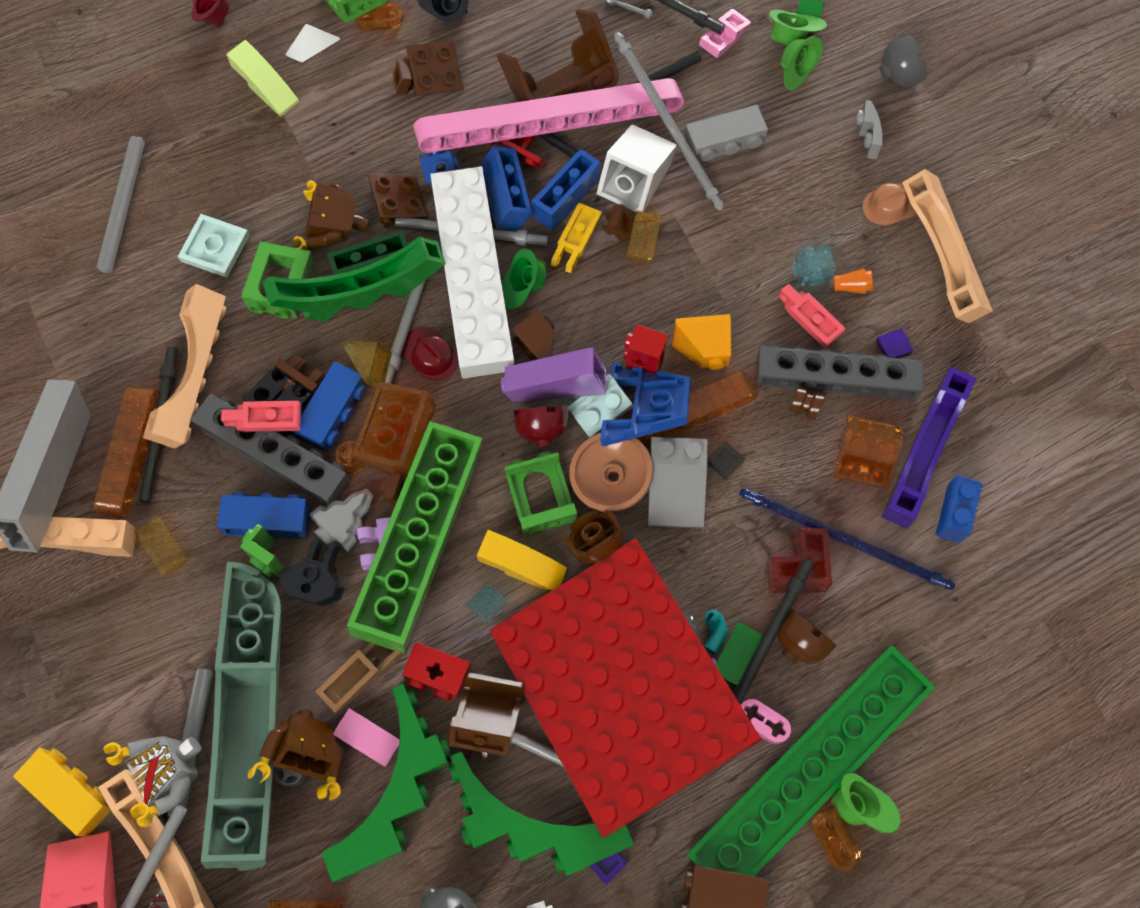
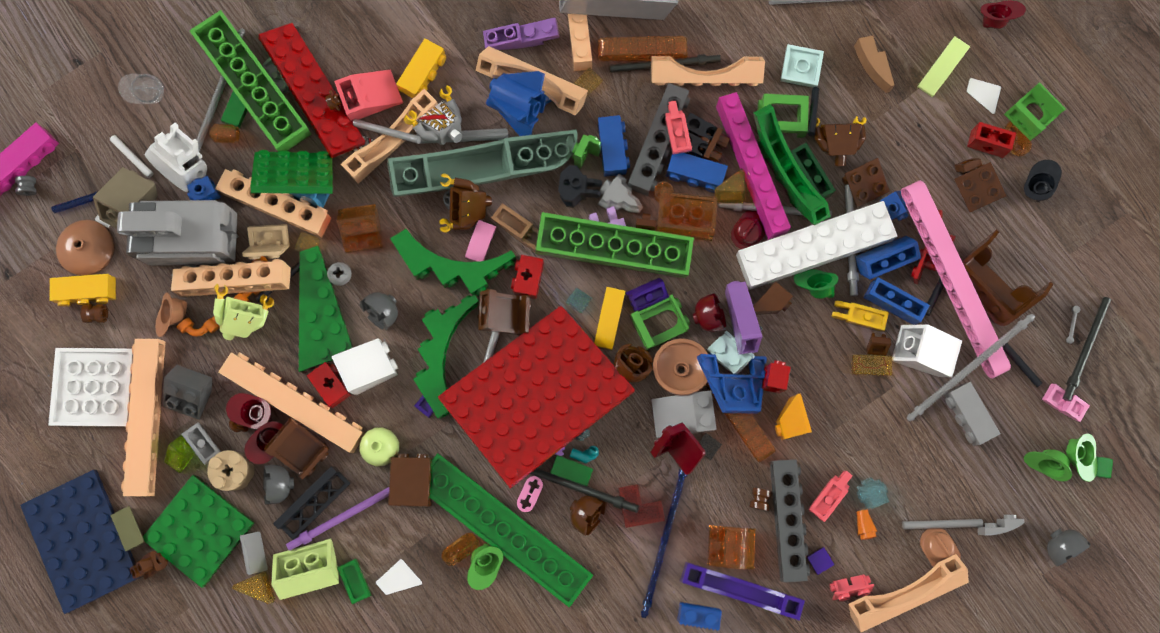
camera: 80 degrees right, 10 degrees up
none -> light nougat arch [476,46,588,115]
none -> medium lavender slope [483,18,559,50]
none -> blue brick [486,71,552,136]
none -> dark purple slope [626,278,669,312]
none -> dark red bracket [650,422,706,475]
none -> dark pink brick [716,92,791,240]
none -> black bar [808,87,820,136]
none -> coral hinge [830,574,874,601]
none -> medium nougat slope [854,36,895,93]
none -> light grey bar [902,519,983,529]
none -> red brick [967,122,1016,158]

